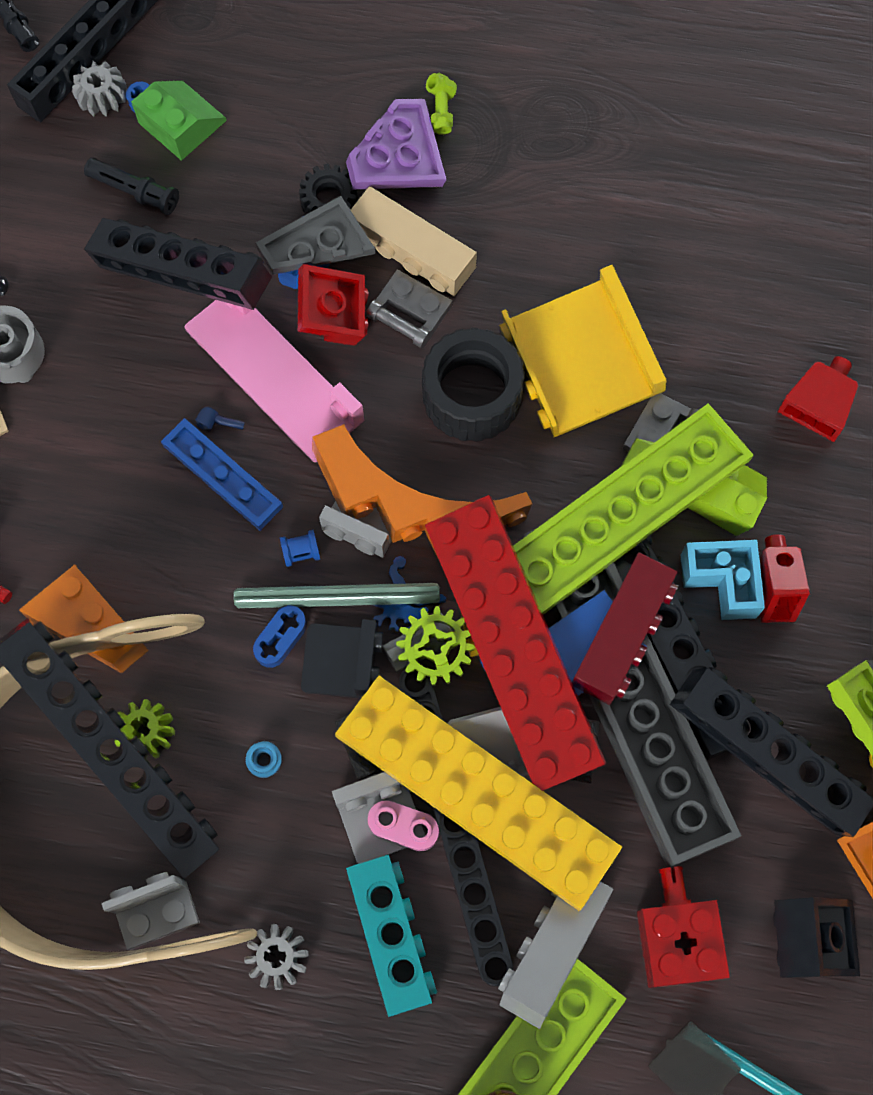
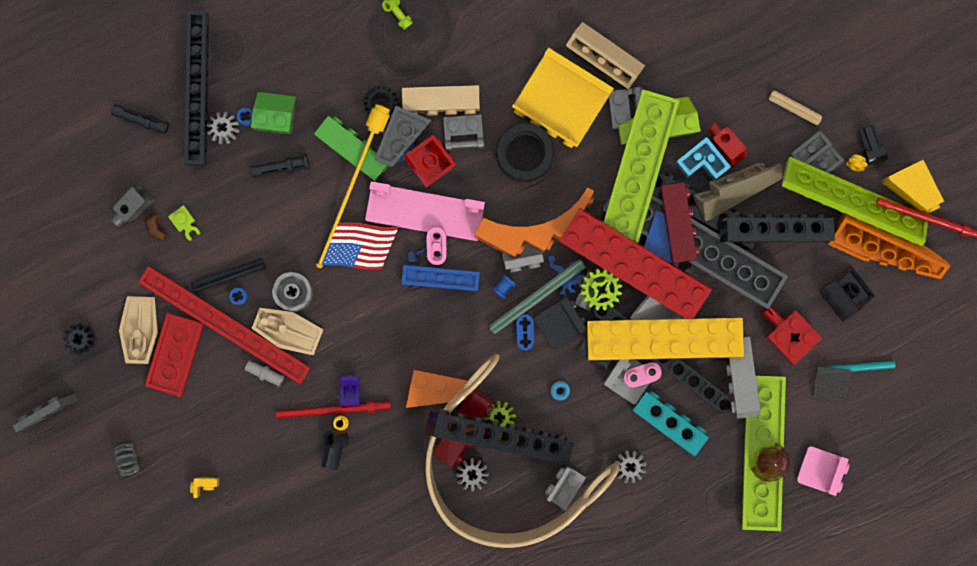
camera: 35 degrees left, 15 degrees up
black brick [84,218,272,310] -> none
medium lavender plate [346,99,446,190] -> none
red torso [778,356,858,442] -> none
none -> bright green brick [314,116,388,182]
none -> flag [316,104,398,270]
none -> bright pink plate [427,226,447,265]
none -> dark red brick [433,388,495,467]
none -> light grey gear [456,458,489,491]
none -> tan brick [566,22,645,90]
none -> dark tan wedge [693,163,783,221]

